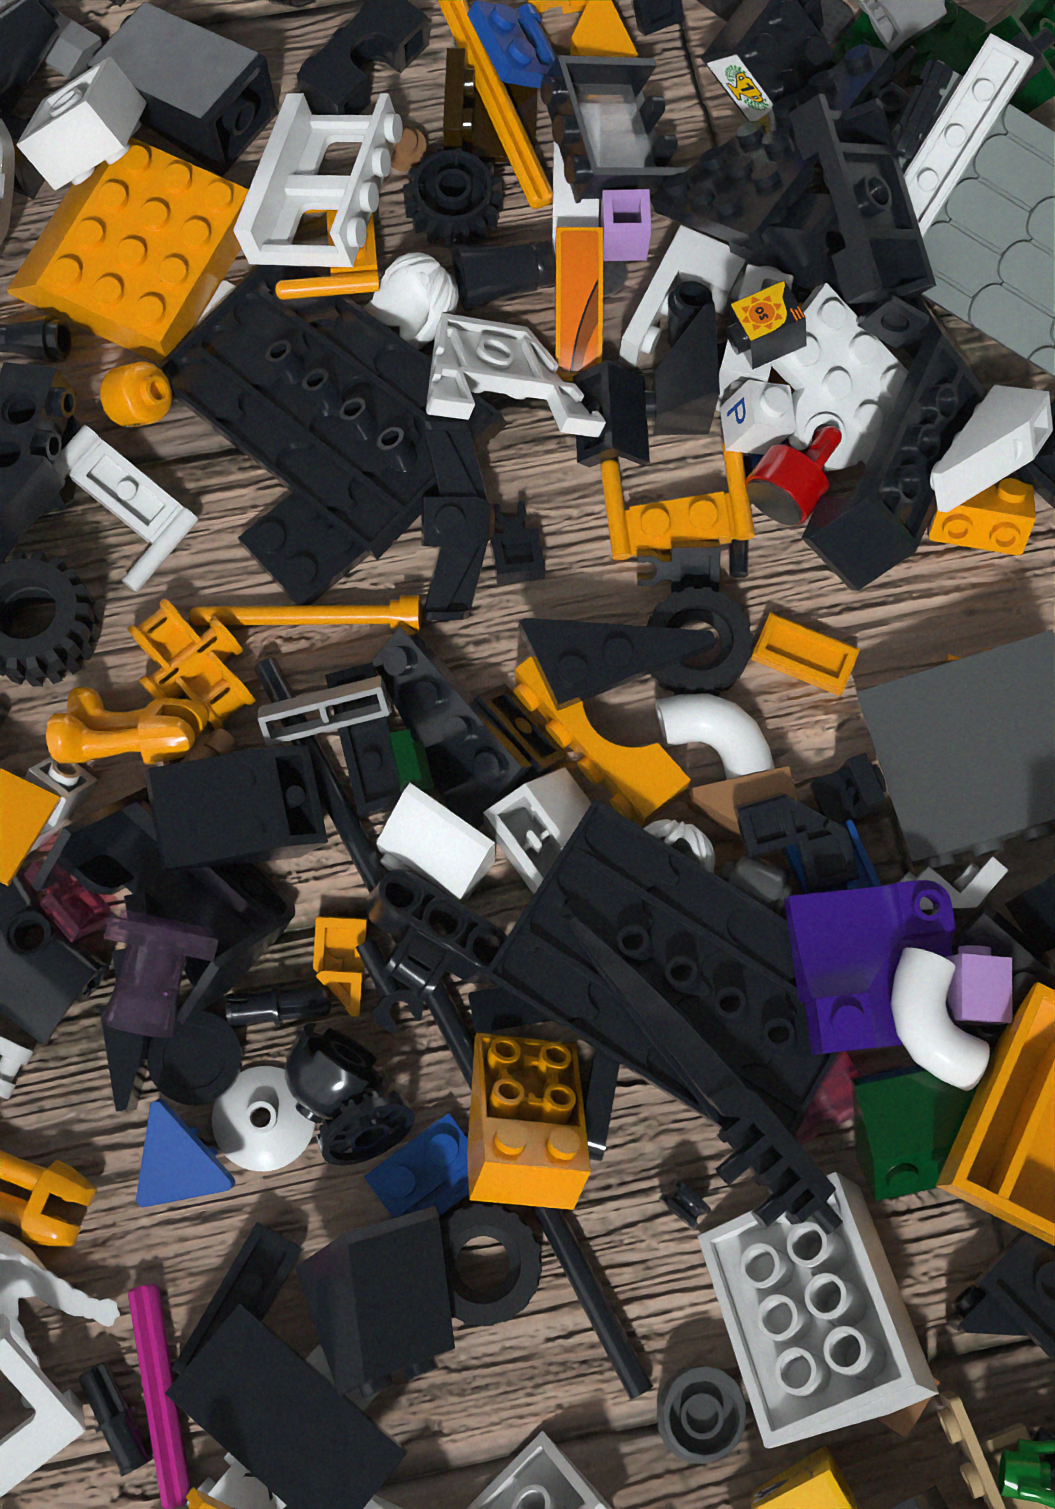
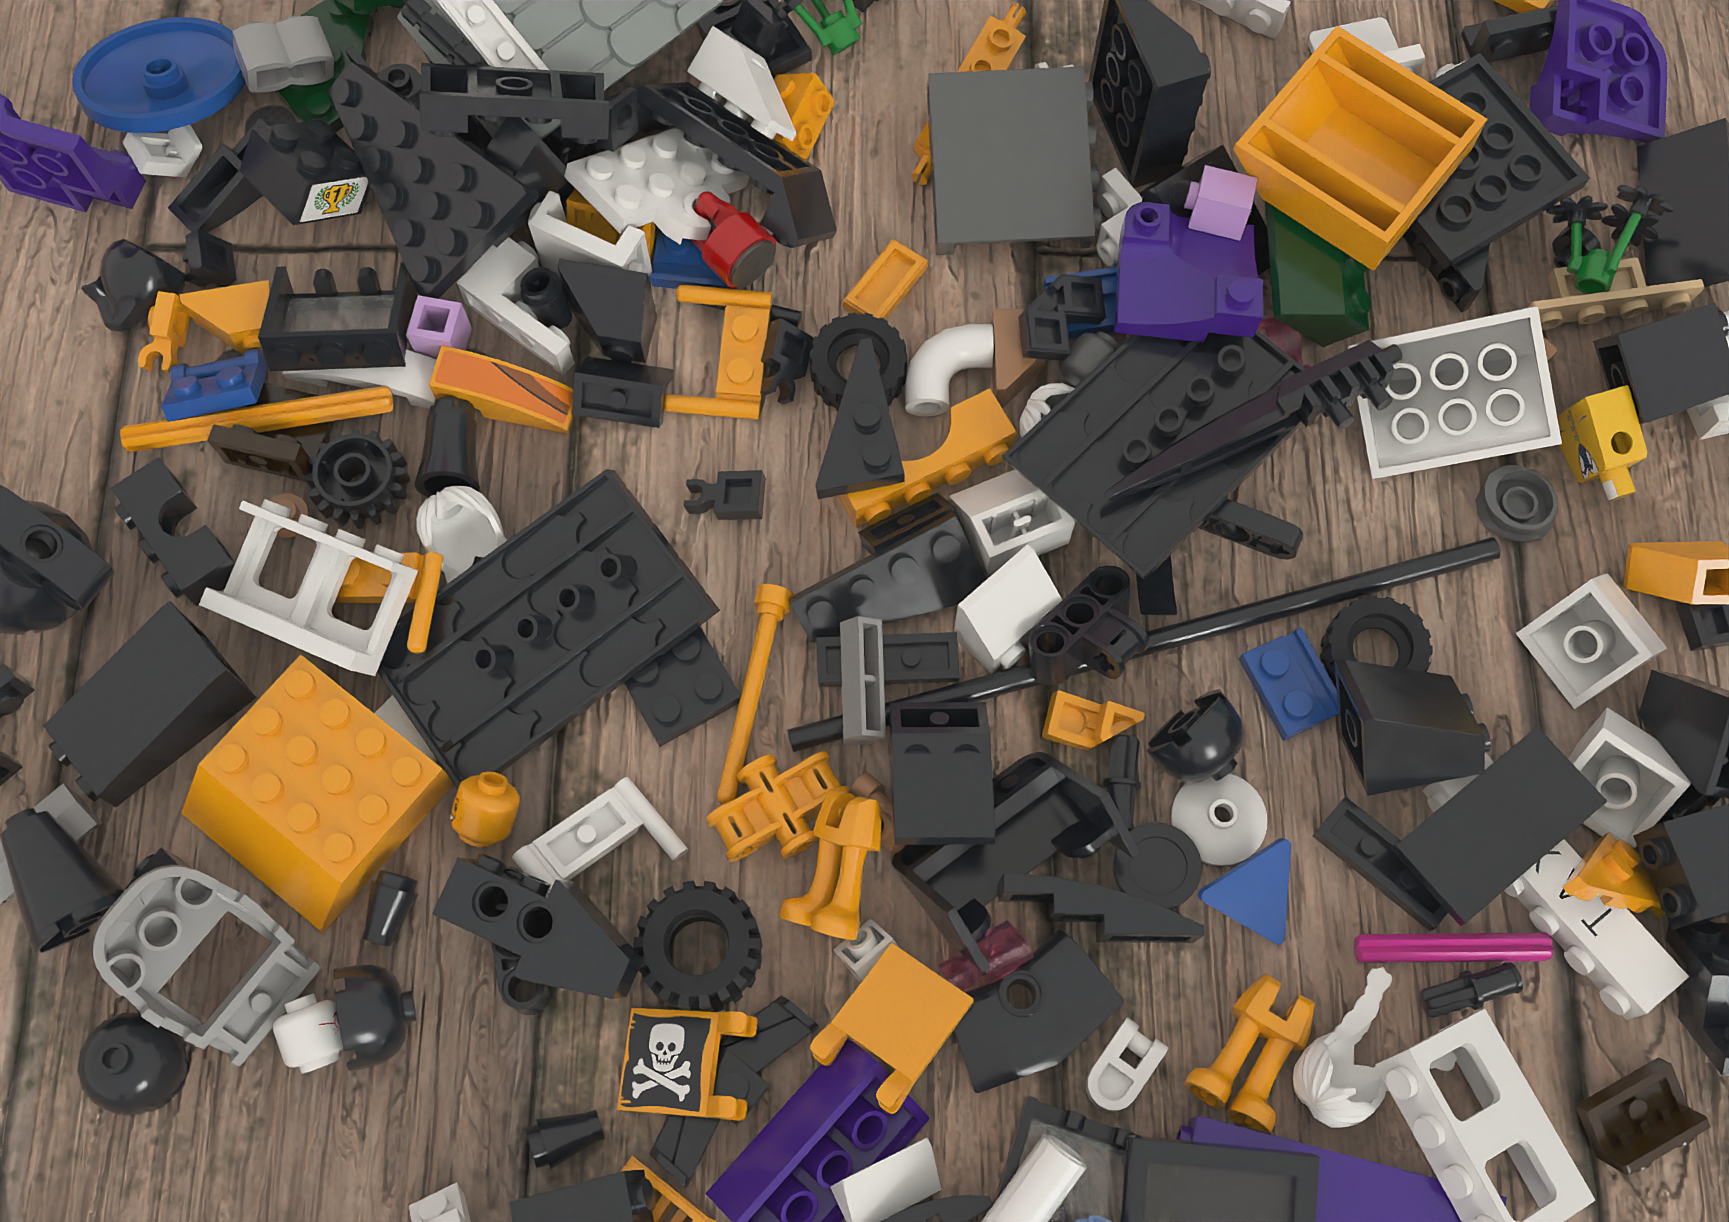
camera: 75 degrees left, 5 degrees down
white brick [16,56,147,190] -> none
clear purple plant [100,907,219,1038] -> none
black wheel [316,1090,415,1166] -> none
black bar [355,937,423,1034] -> none
dark green slope [388,729,434,796] -> none
black plate [421,421,495,620] -> none
white wing [426,313,606,437] -> none
light orange slope [467,1033,591,1210] -> none
black bush [658,1178,711,1230] -> none
white brick [720,380,797,455] -> none
brick [726,280,807,370] -> none
black bracket [810,752,886,824] -> none
white cylinder [890,948,990,1091] -> none

